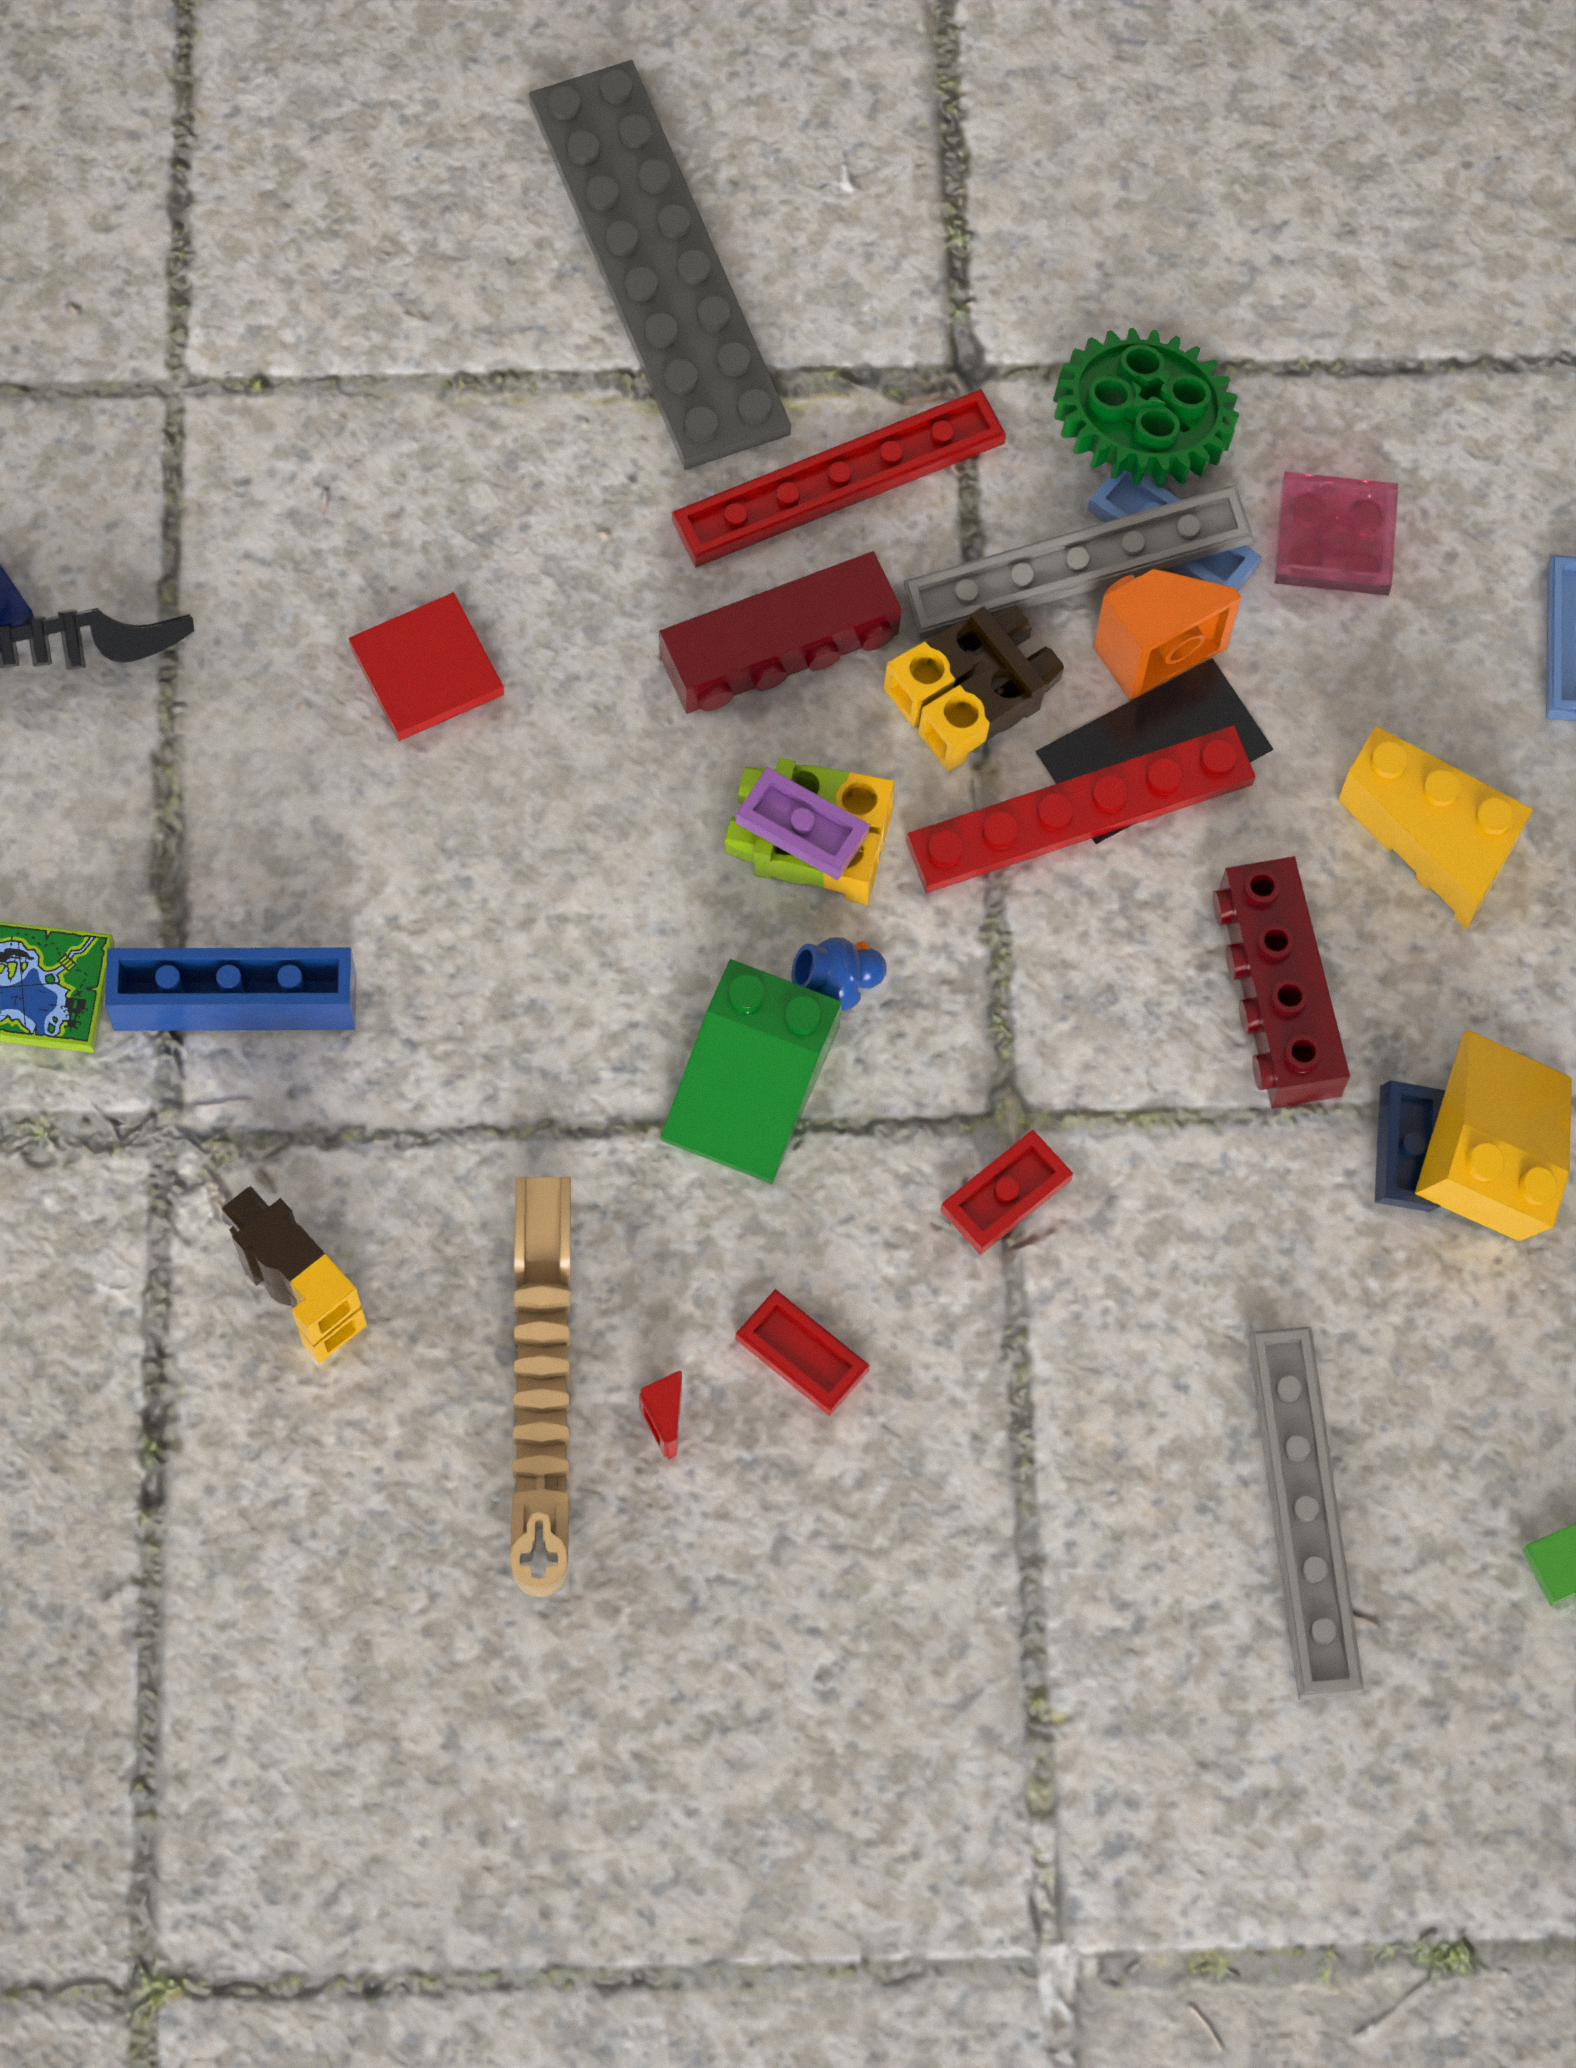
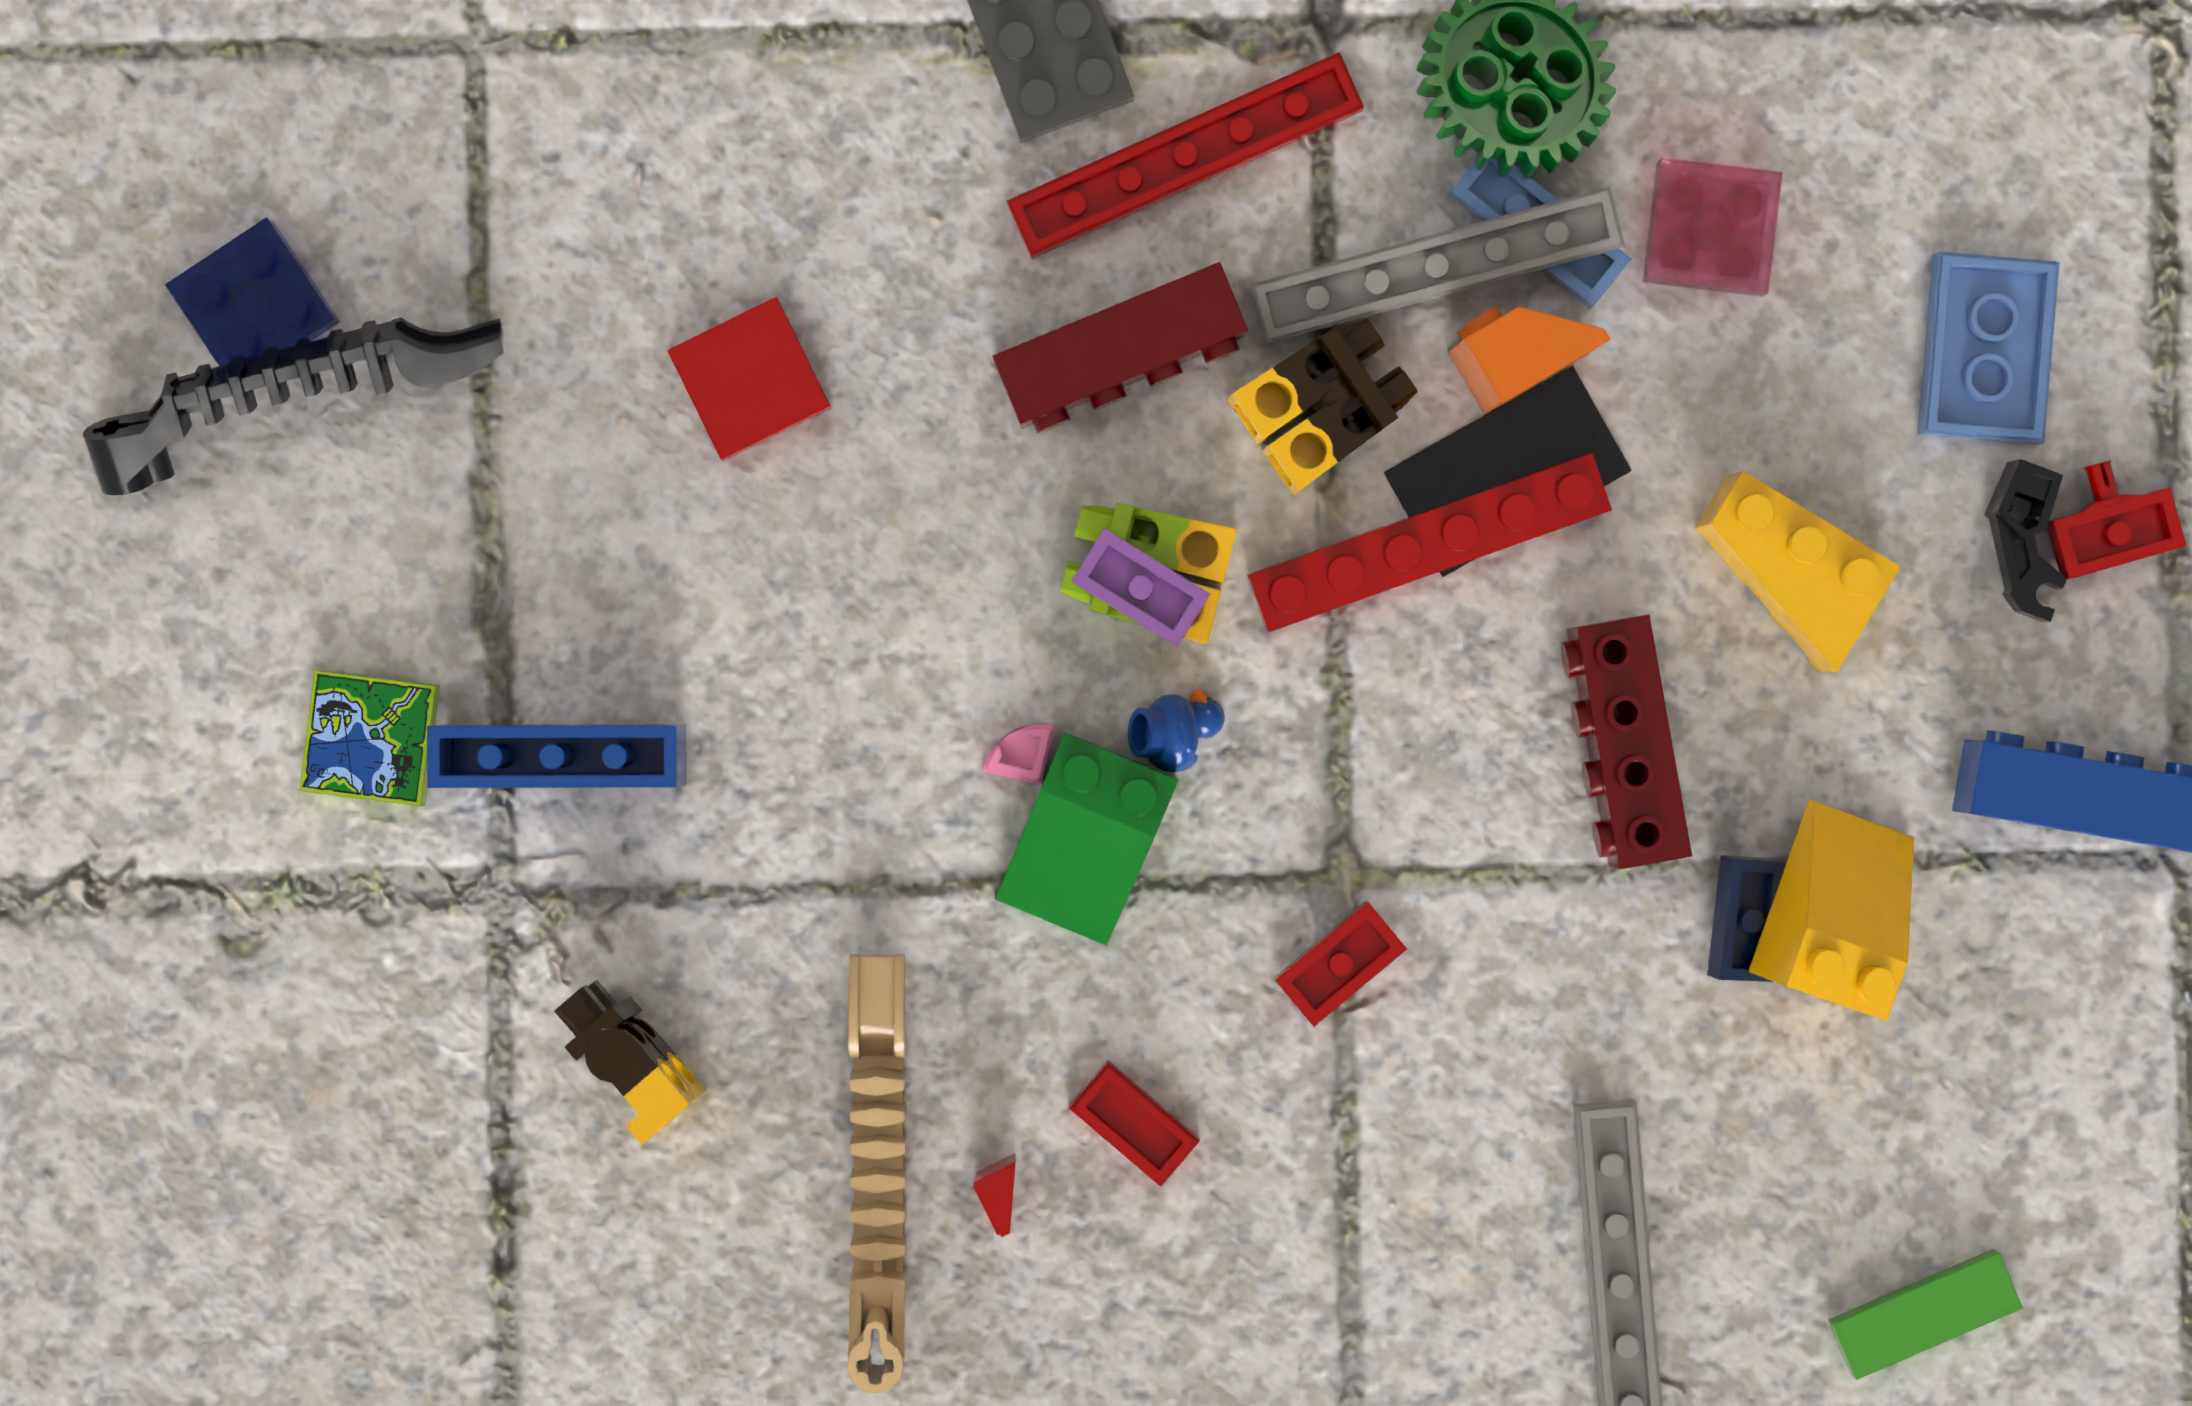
camera: 10 degrees right, 20 degrees up
none -> bright pink tile [982,724,1055,785]

